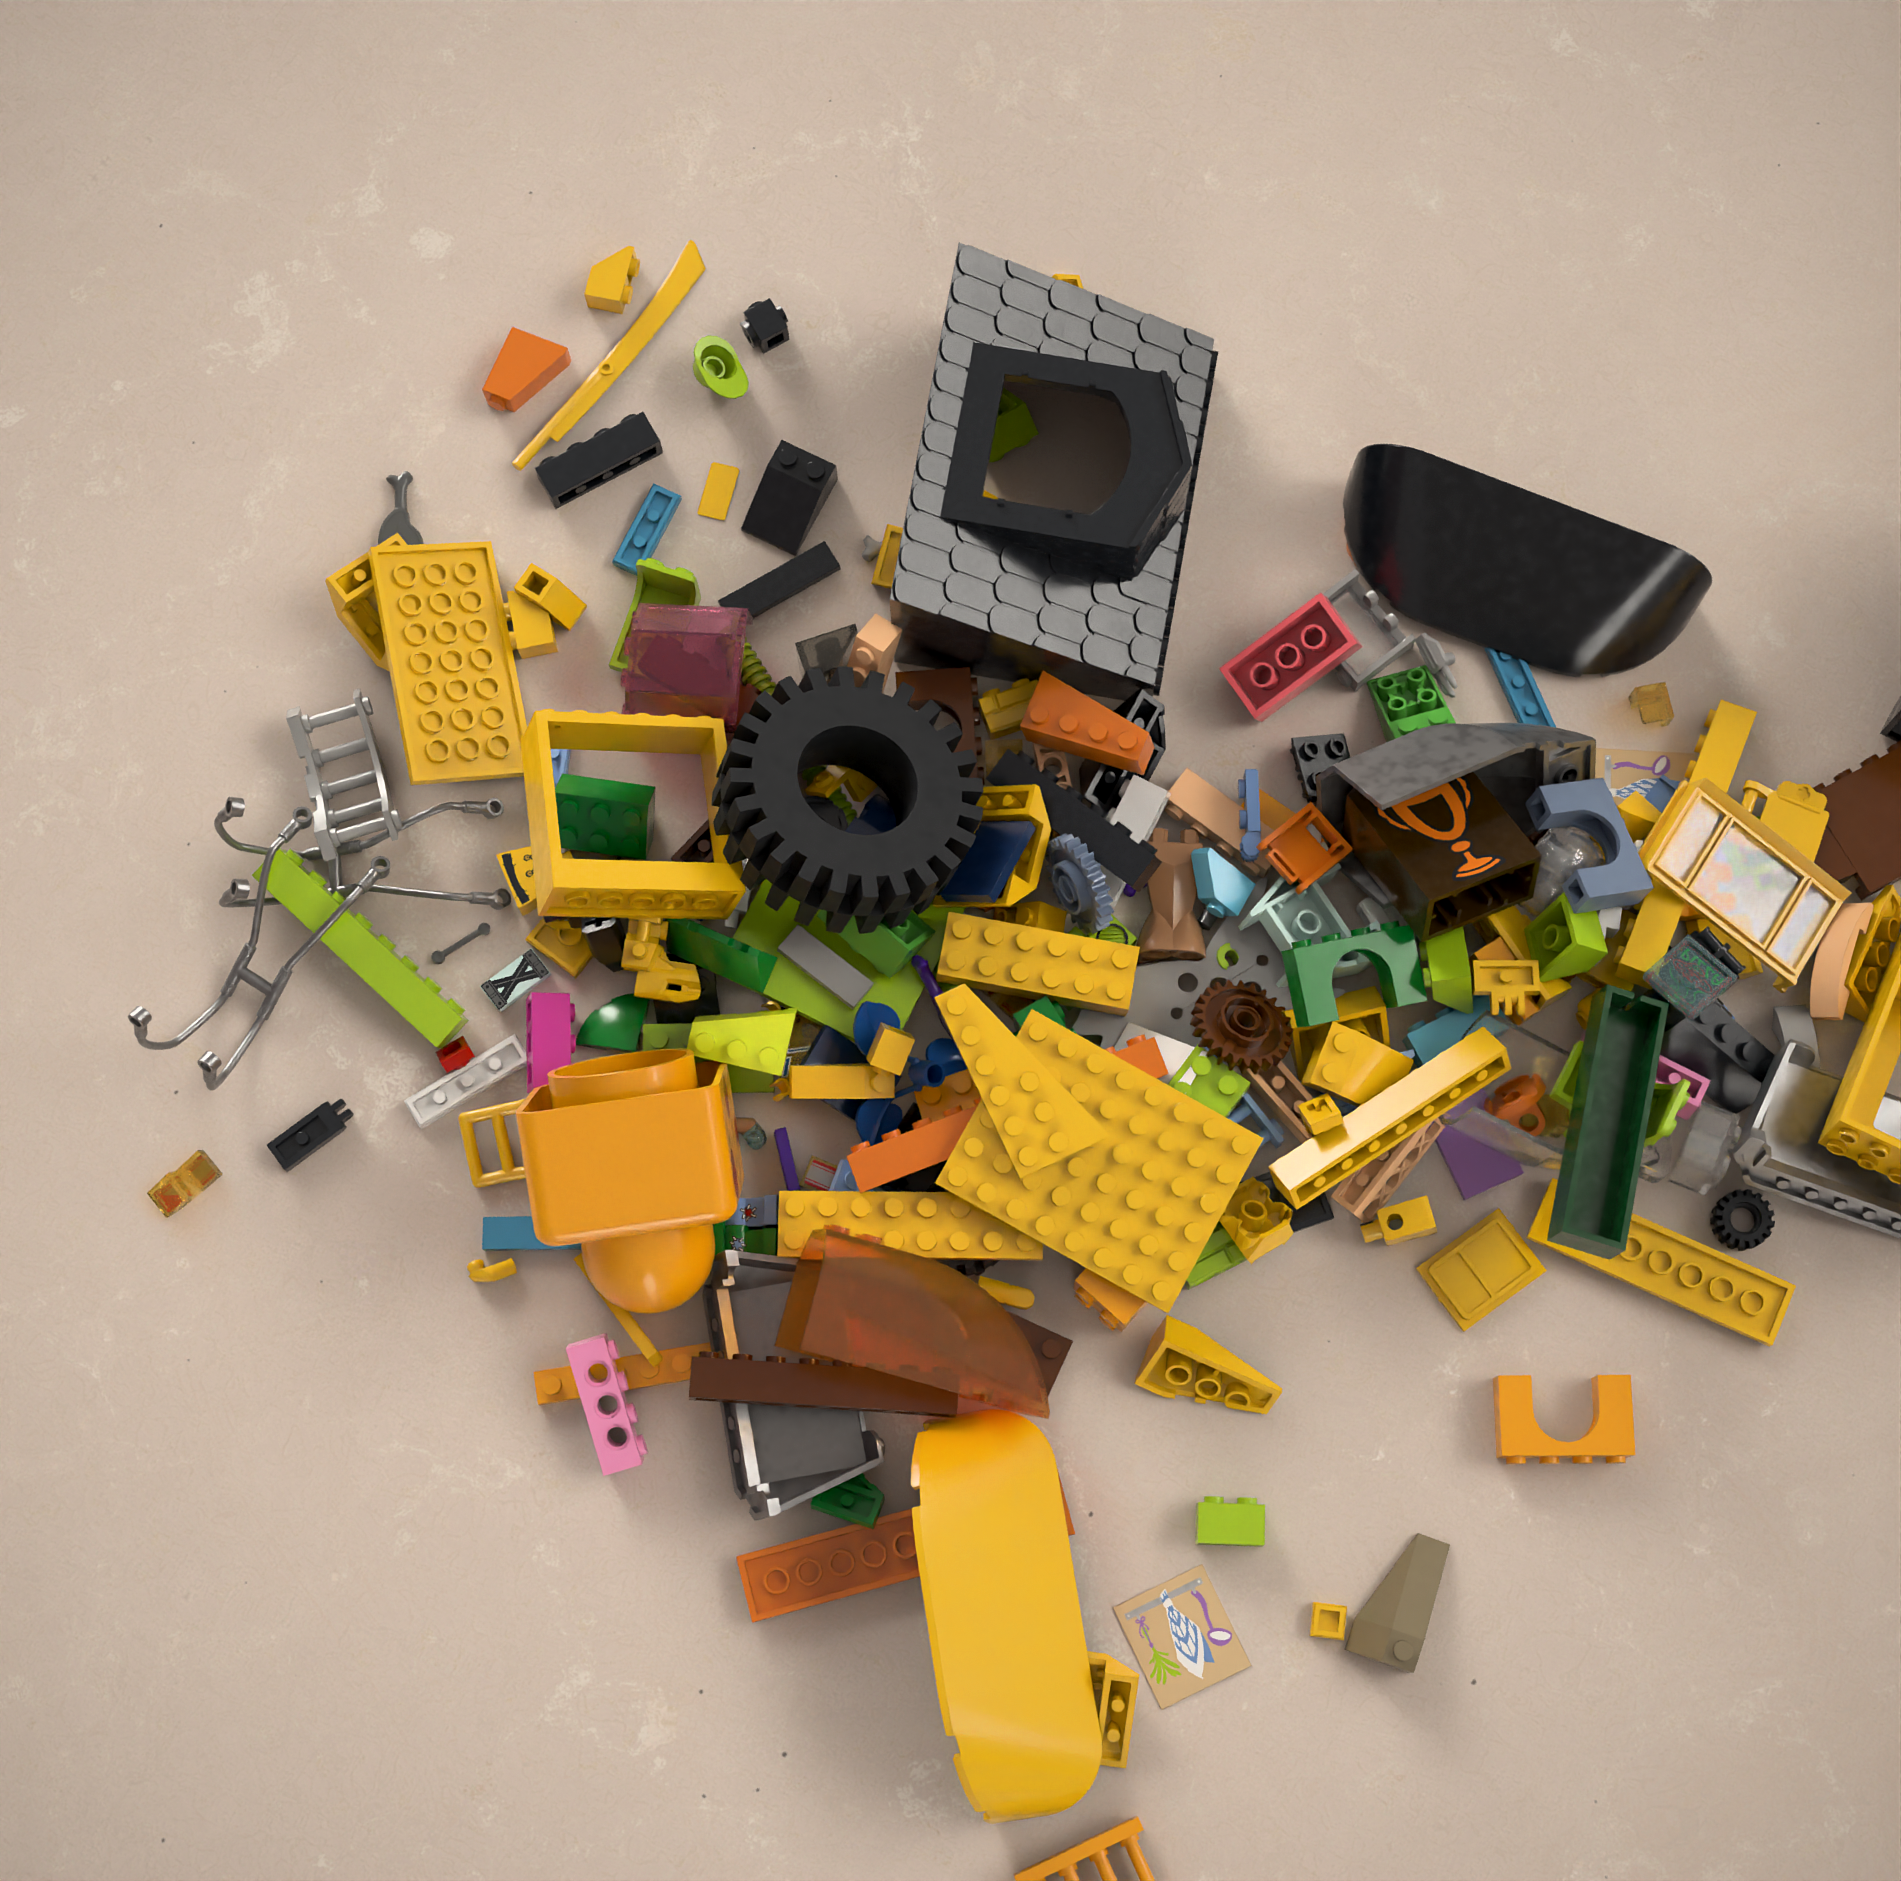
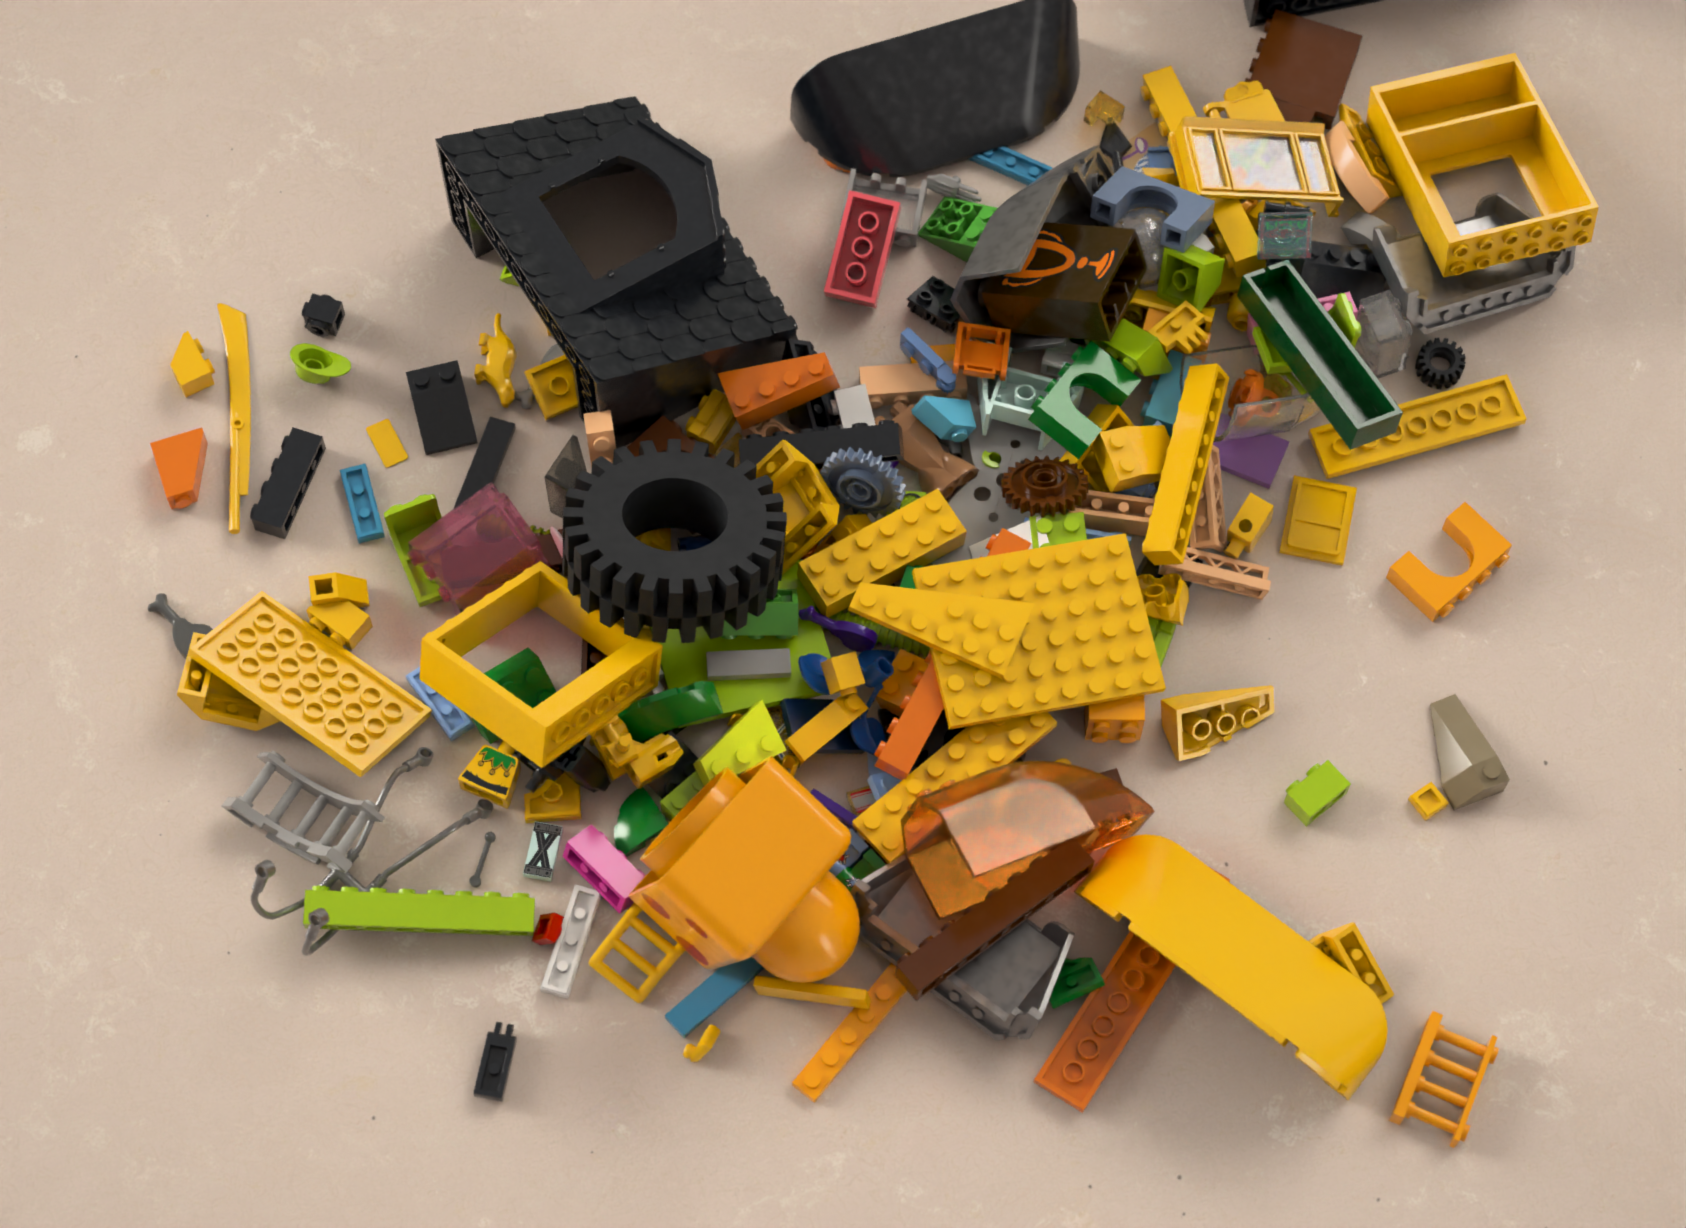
camera: 45 degrees left, 10 degrees down
flat silver bar [128,806,390,1090] -> none
clear yellow slope [147,1150,222,1218] -> none
bright pink brick [566,1333,648,1476] -> none
dark blue tile [940,821,1036,903] -> none
tan sticker [1113,1564,1252,1710] -> none
yellow bracket [1298,1093,1344,1135] -> none
none -> yellow animal [474,313,517,408]
none -> black piece [1099,118,1132,173]
none -> light nougat fence [1158,547,1271,600]

